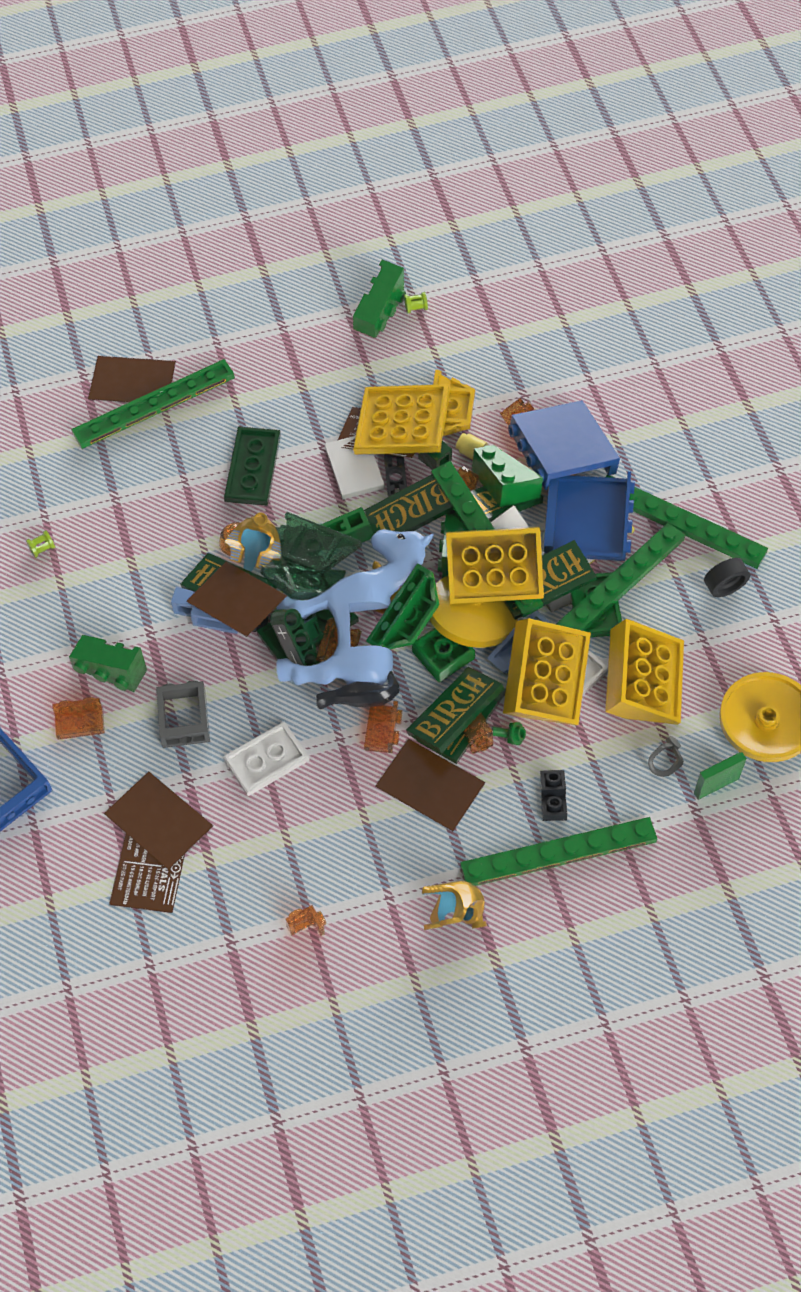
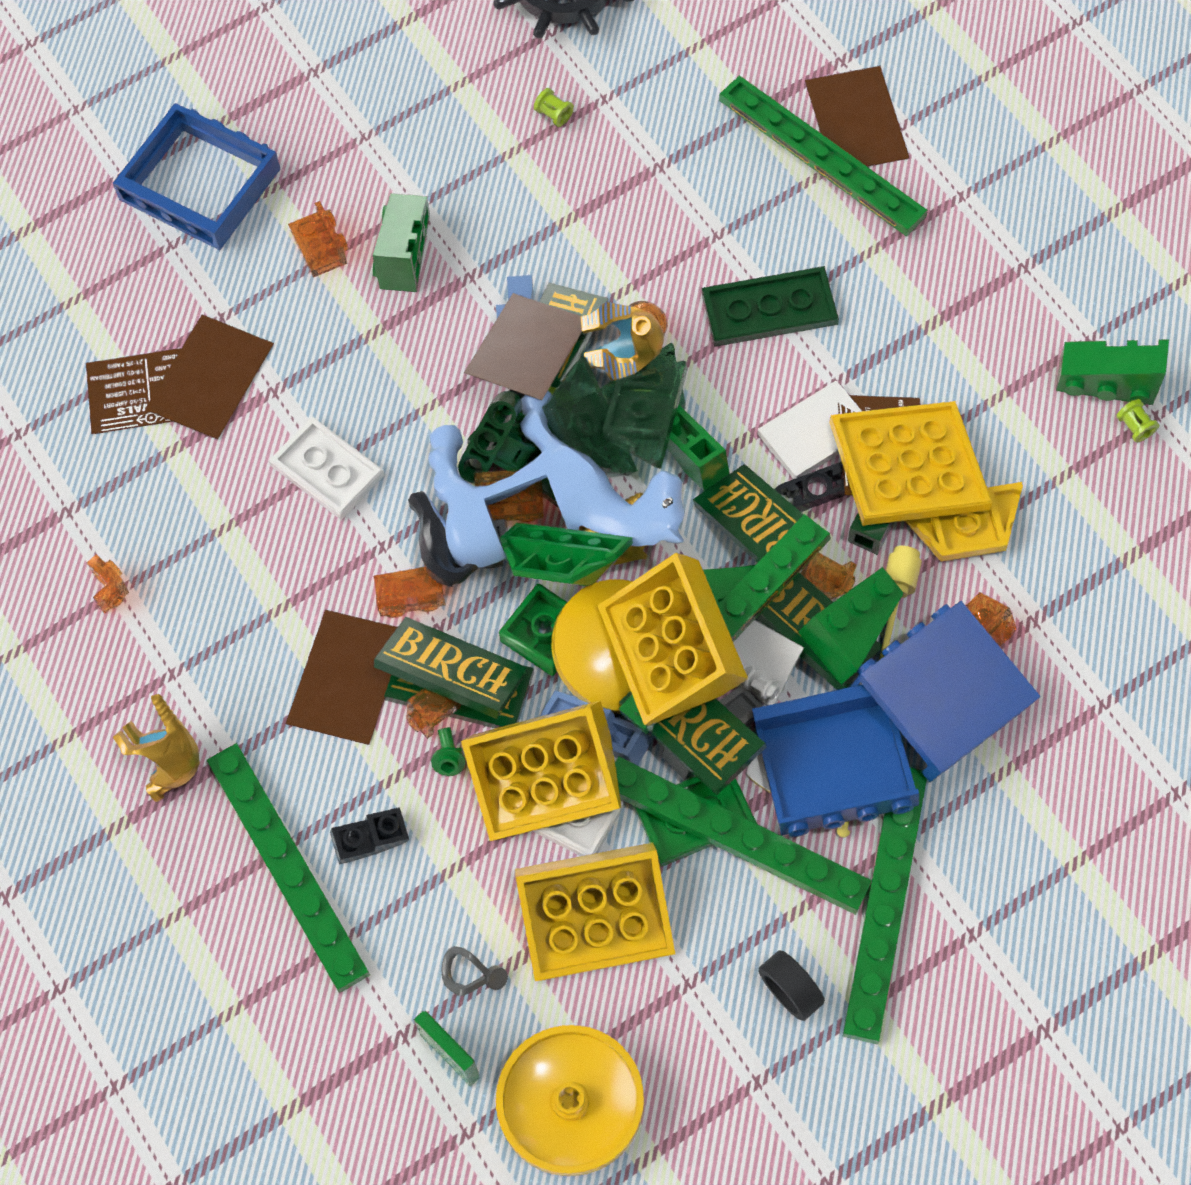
camera: 75 degrees right, 5 degrees up
dark grey window [156,680,210,748] -> none

